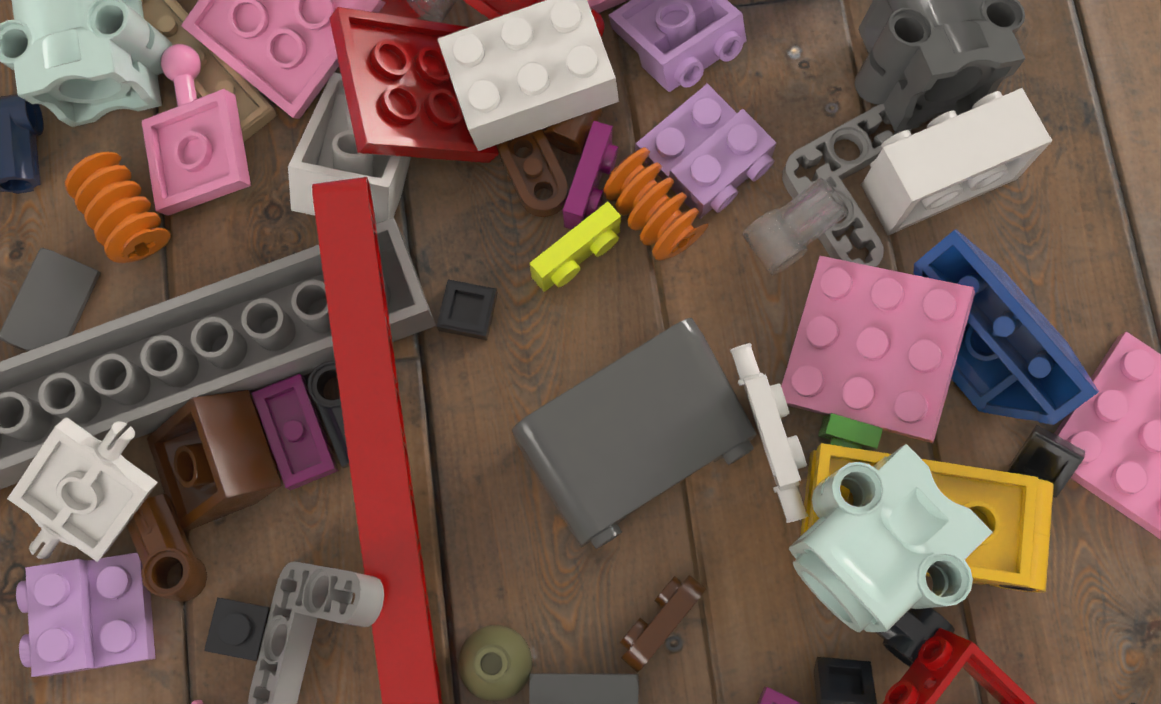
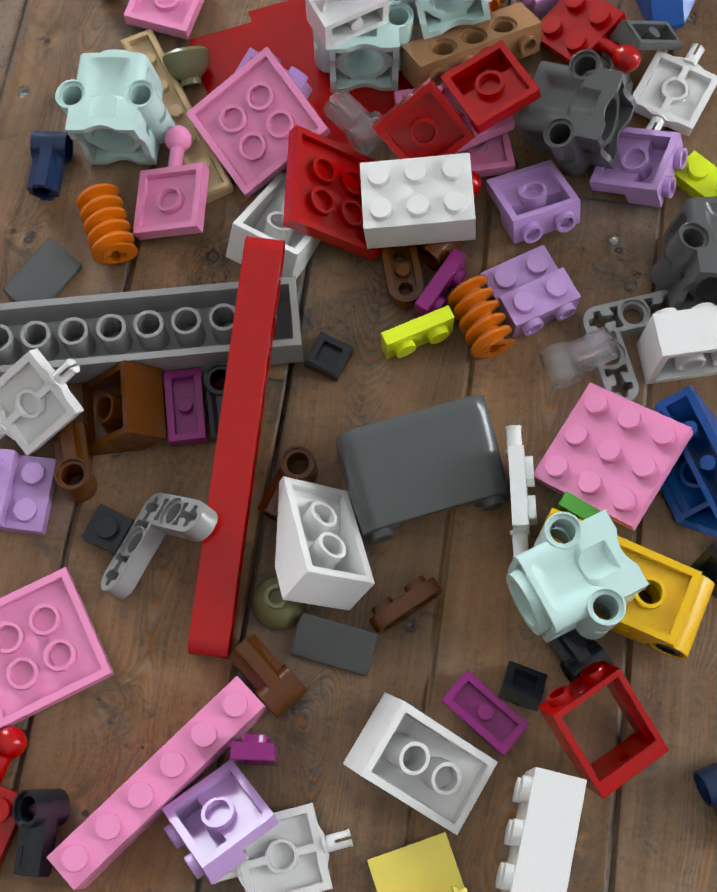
camera: 15 degrees right, 5 degrees down
none -> reddish brown piece [257,446,318,522]
none -> white slope [275,476,375,610]

